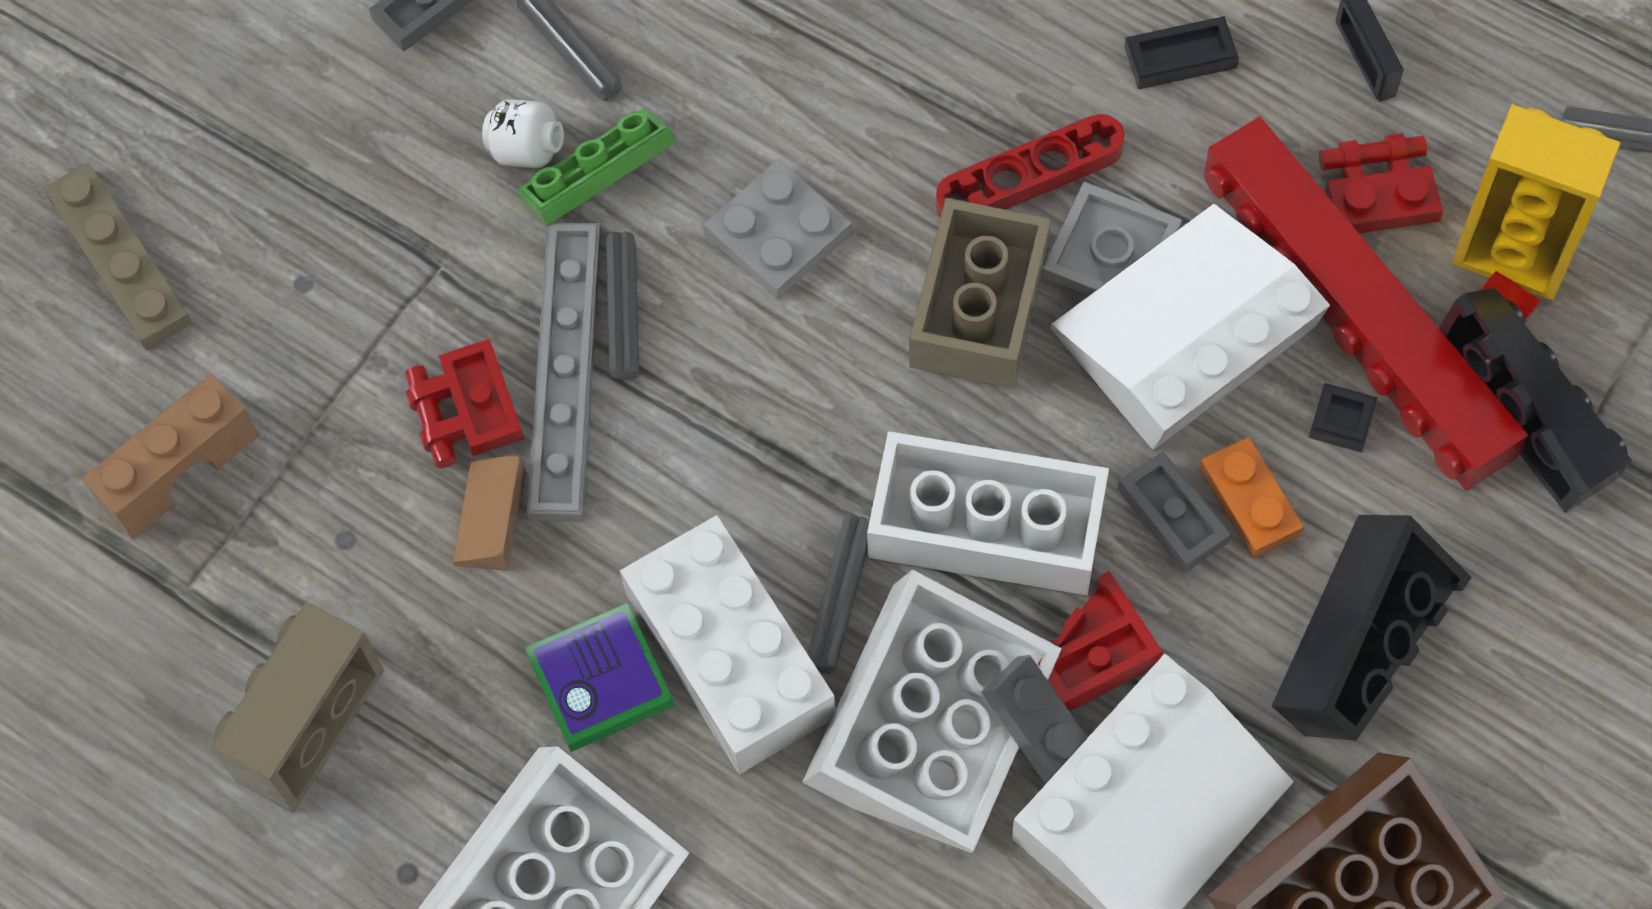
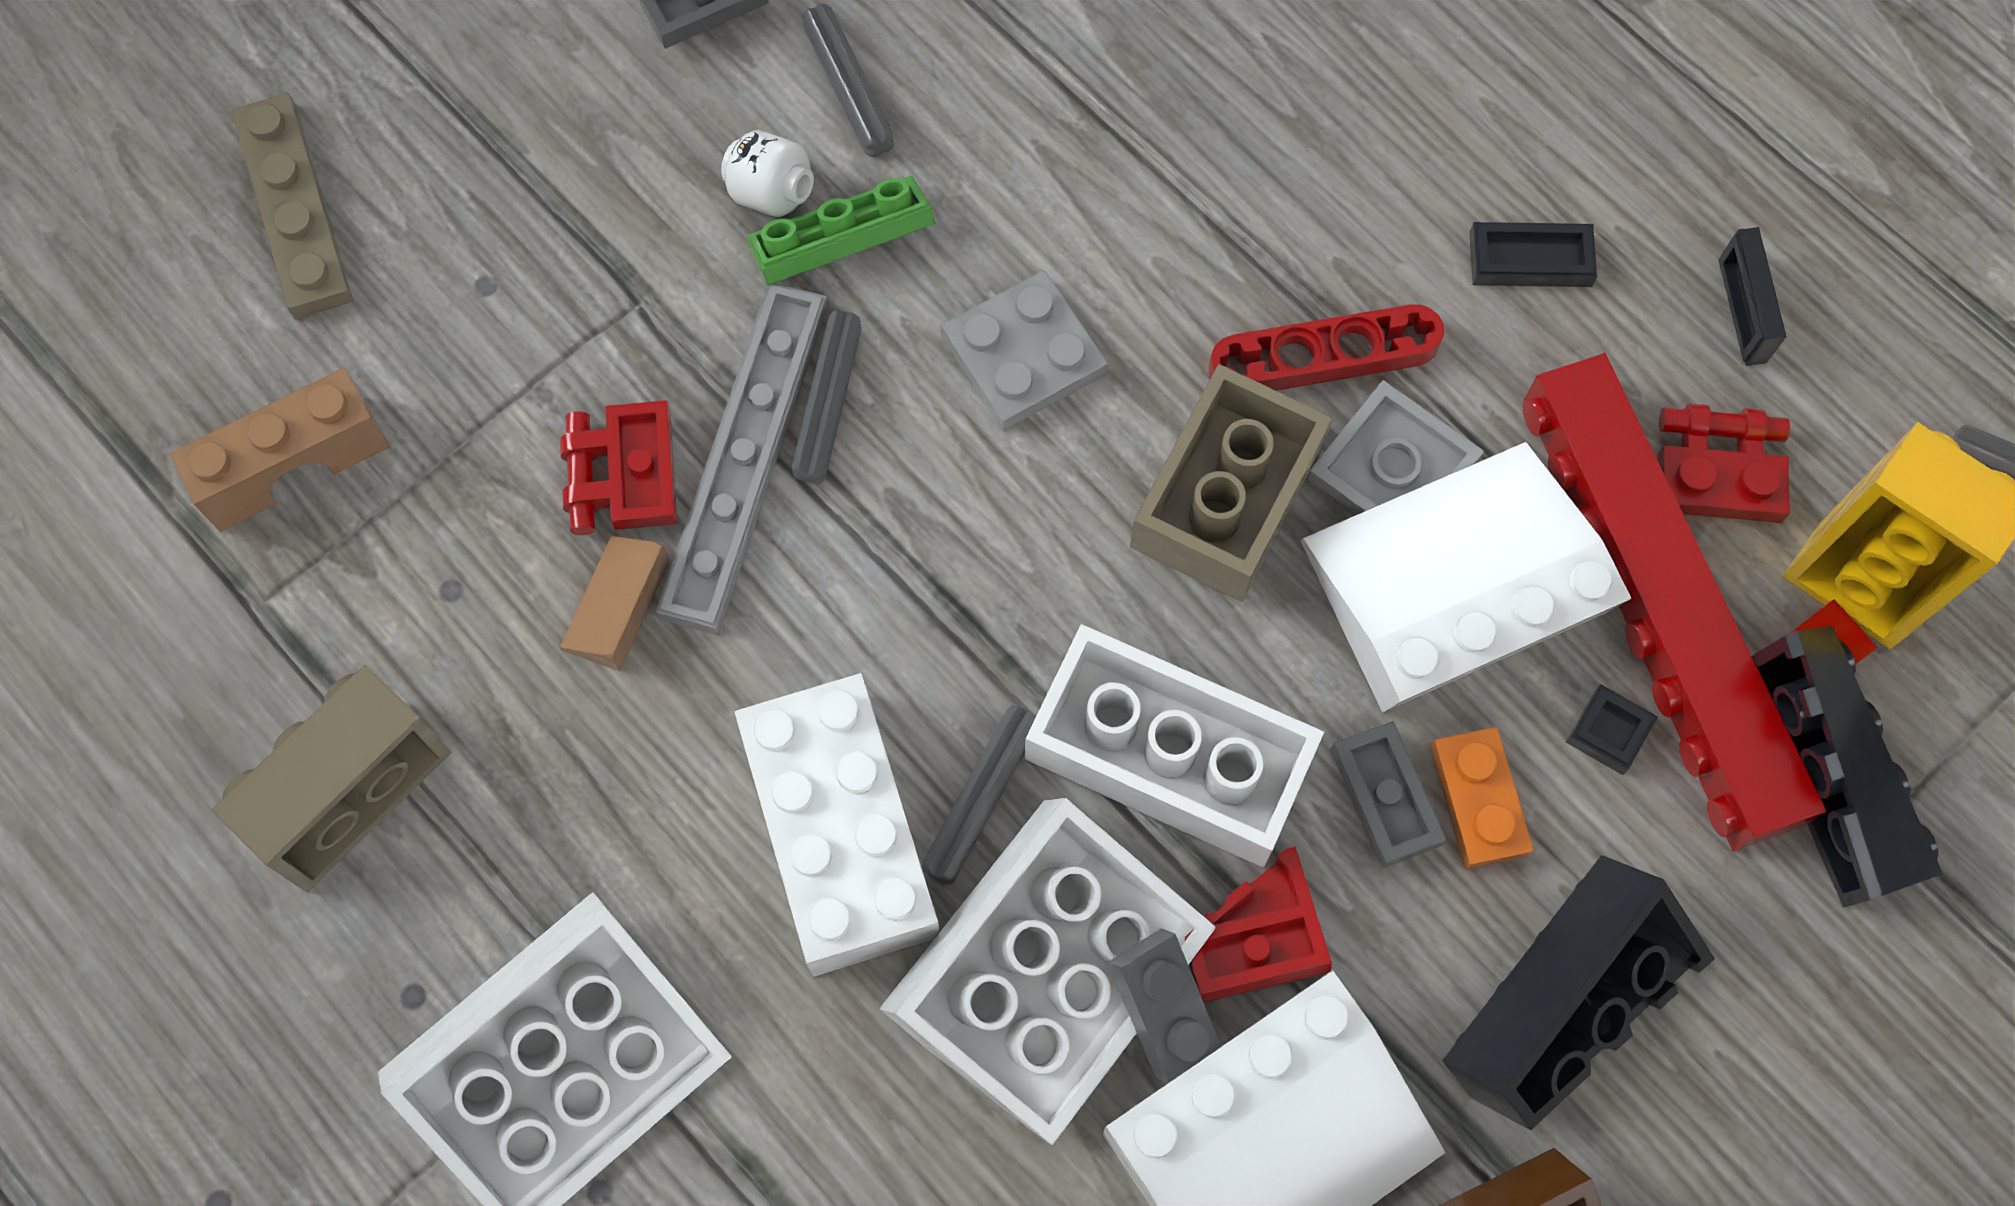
camera: 10 degrees right, 5 degrees up
slope [525,603,675,752] -> none

